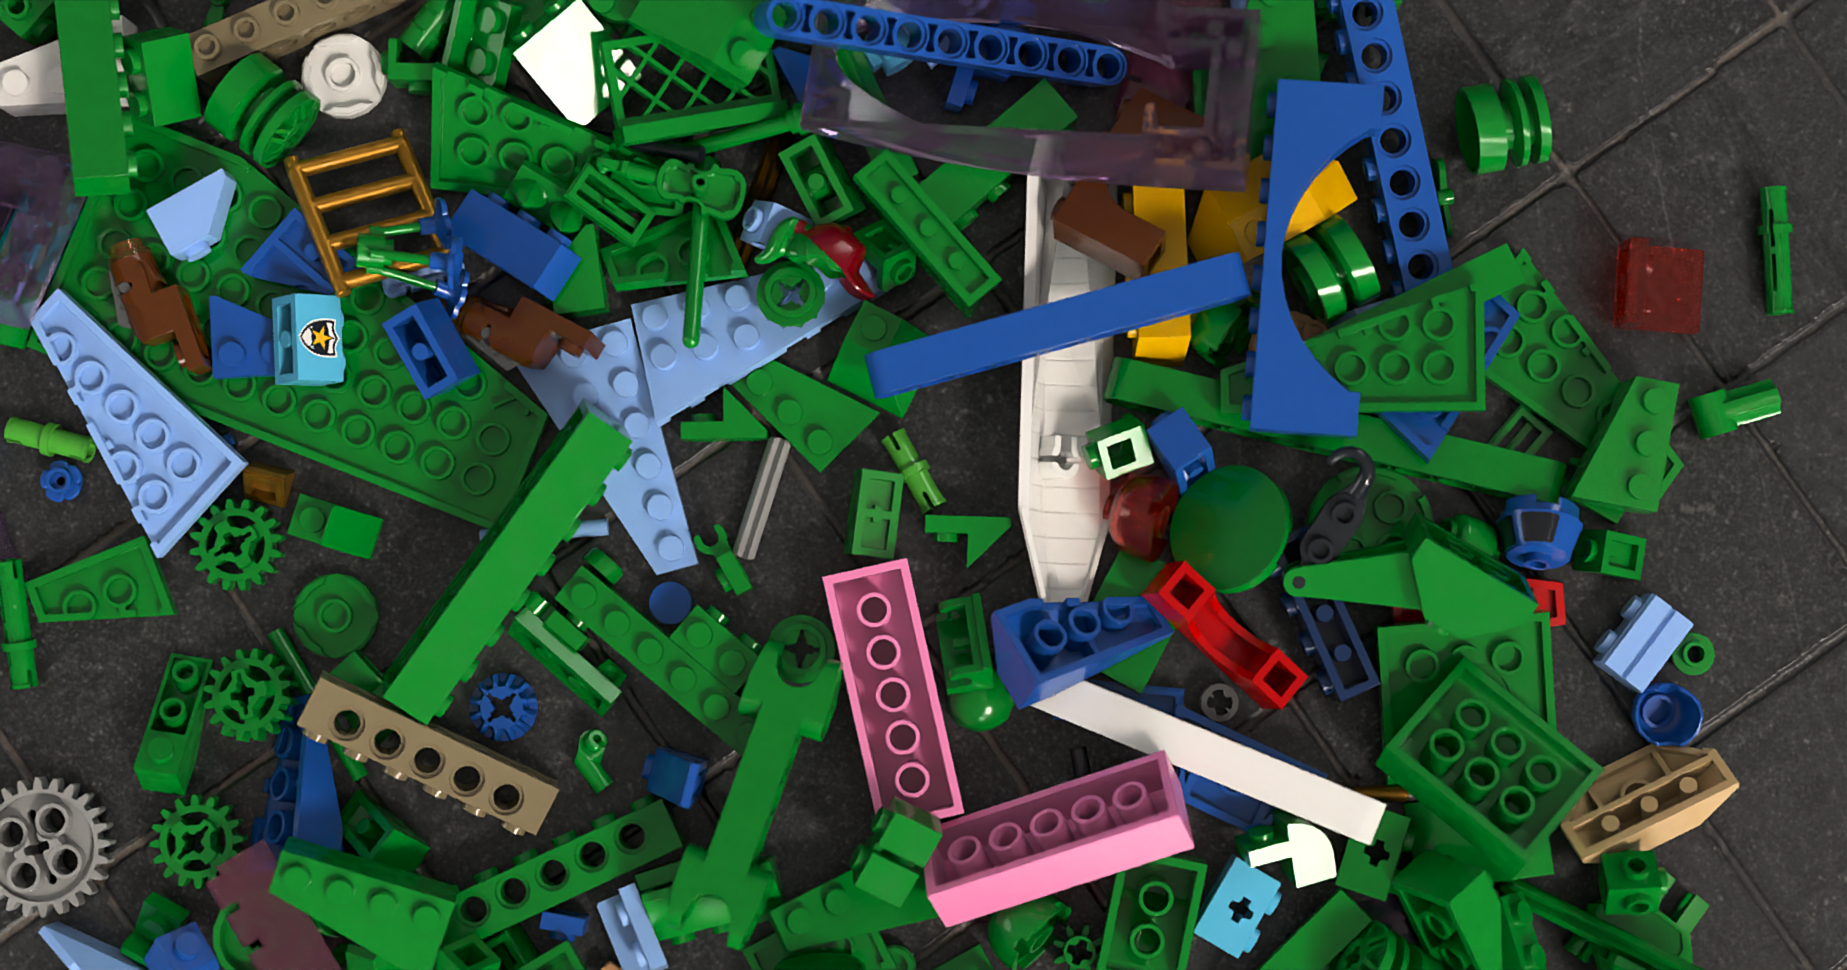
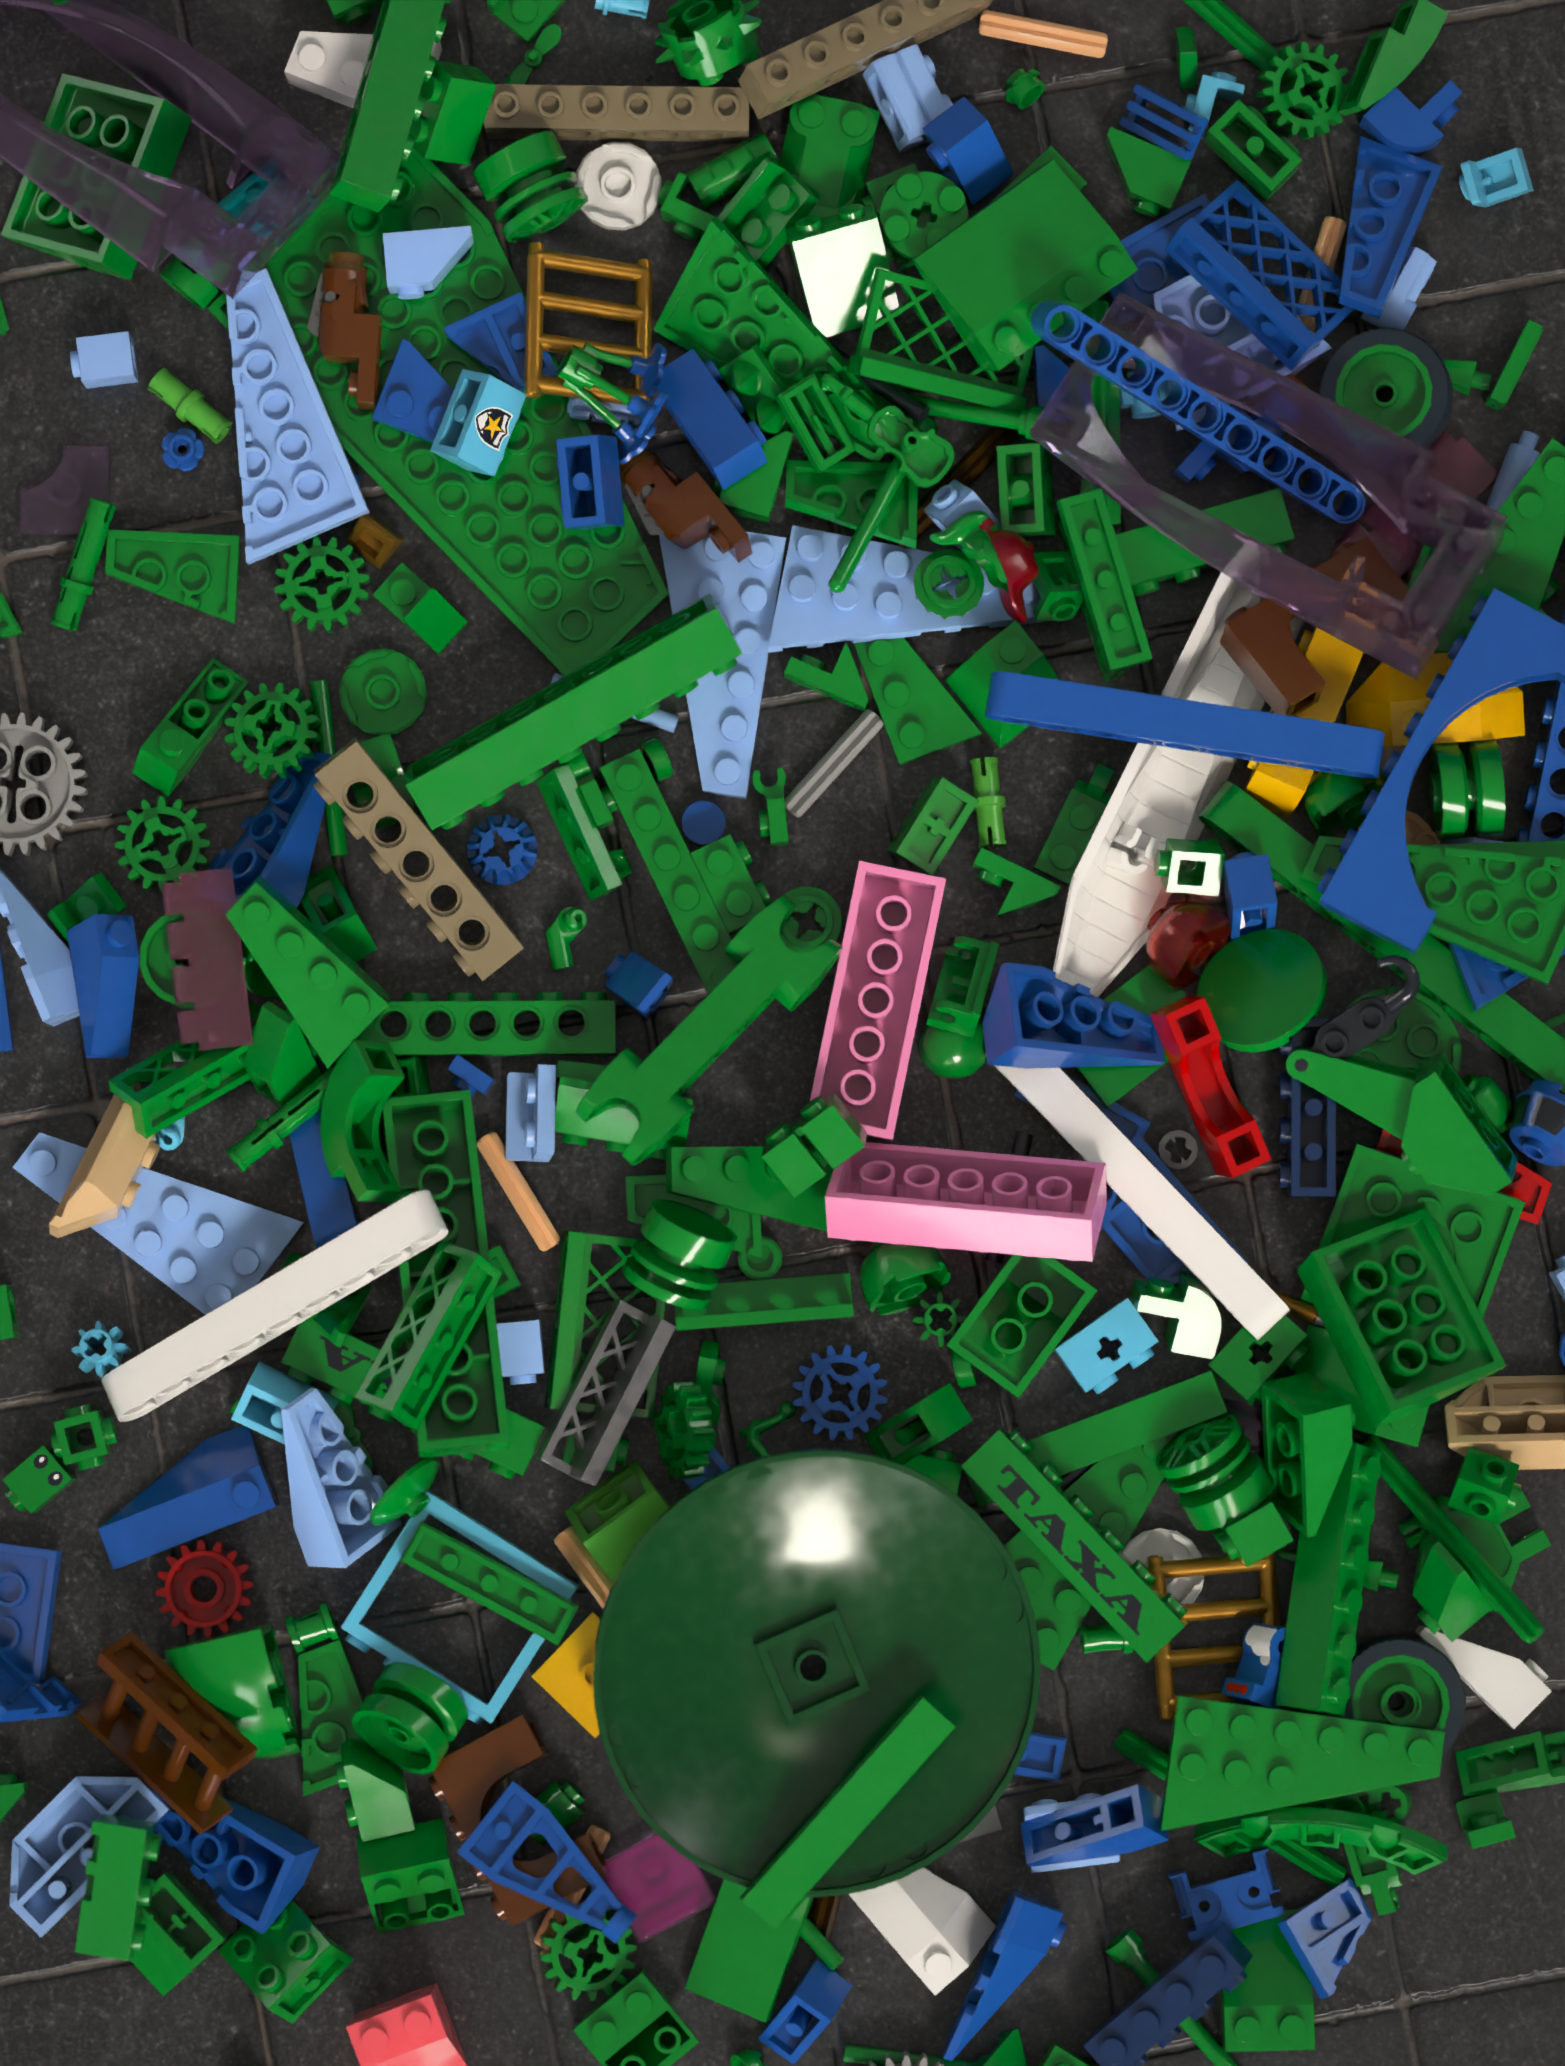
camera: 20 degrees right, 0 degrees up
none -> green hinge [1033,763,1114,886]

